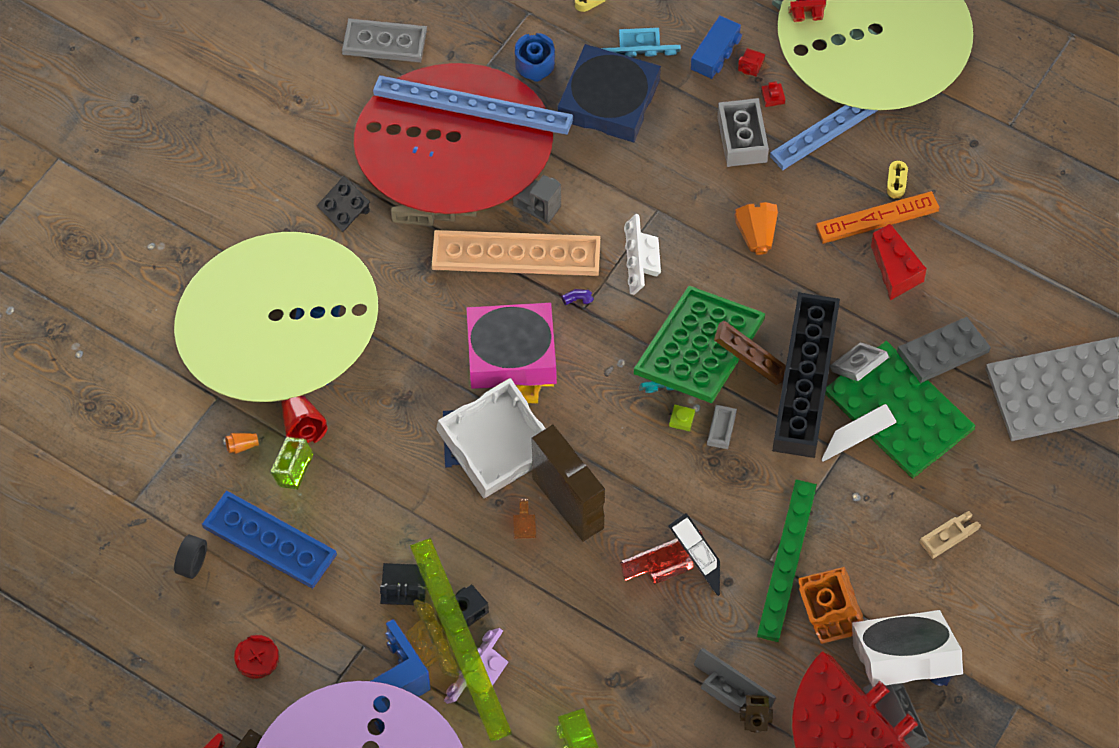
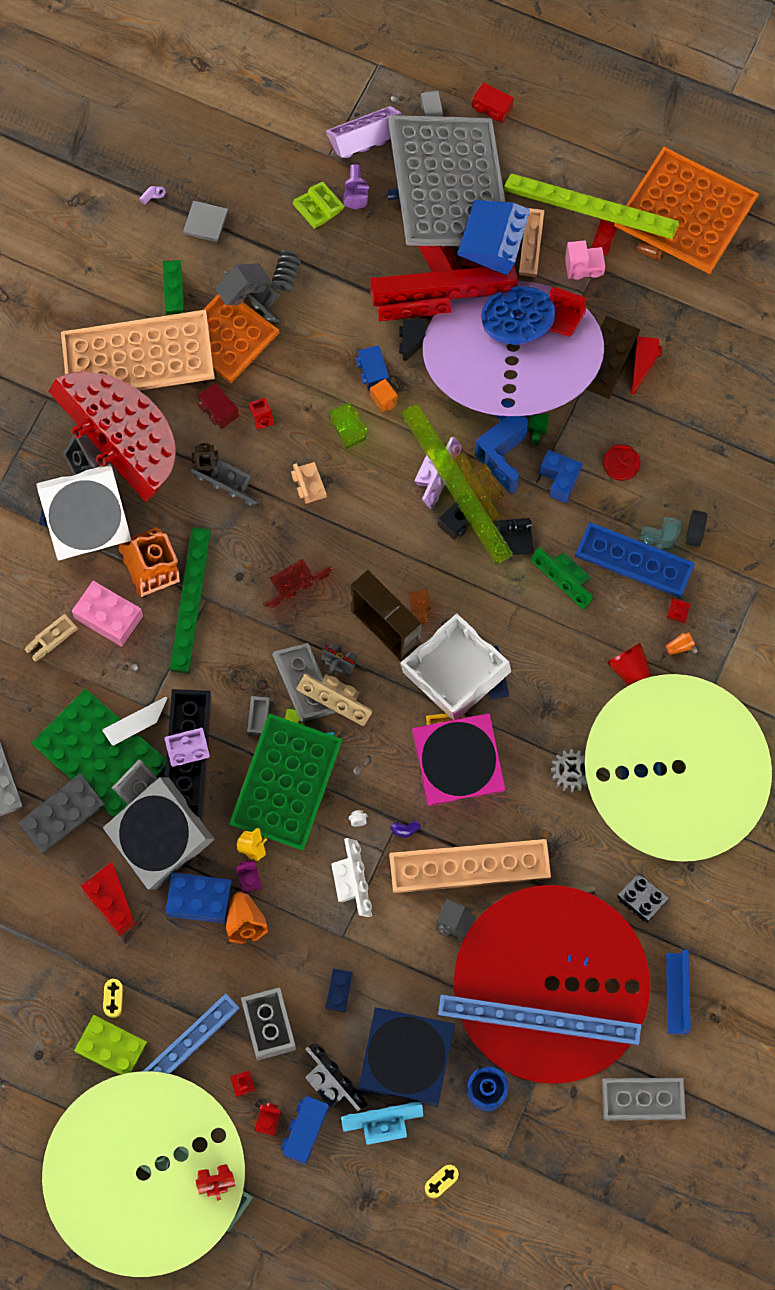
camera: 170 degrees right, 10 degrees up
clear neon green brick [271,437,314,489] -> none
sticker [669,513,720,596] -> none
reddish brown plate [714,321,786,385] -> none
orange tile [816,191,940,244] -> none
none -> bright pink brick [72,581,143,647]
none -> lime plate [74,1015,147,1075]
none -> black tile [103,777,215,890]
none -> lavender bracket [164,728,210,767]
none -> blue brick [166,872,232,924]
none -> magenta bracket [236,861,262,893]
none -> yellow piece [237,828,267,861]
none -> light grey tile [272,643,336,722]
none -> light nougat bracket [291,462,327,504]
none -> tan bracket [296,674,372,726]
none -> black bracket [305,1043,368,1111]
none -> dark grey hips [320,643,357,676]
none -> dark blue plate [326,968,353,1013]
none -> white plate [348,810,368,827]
none -> green bracket [530,547,594,610]
none -> blue brick [539,450,583,504]
none -> light grey gear [550,749,588,792]
none -> clear light blue brick [639,517,683,551]
none -> blue fence [666,950,691,1035]
none -> red tile [667,598,691,623]

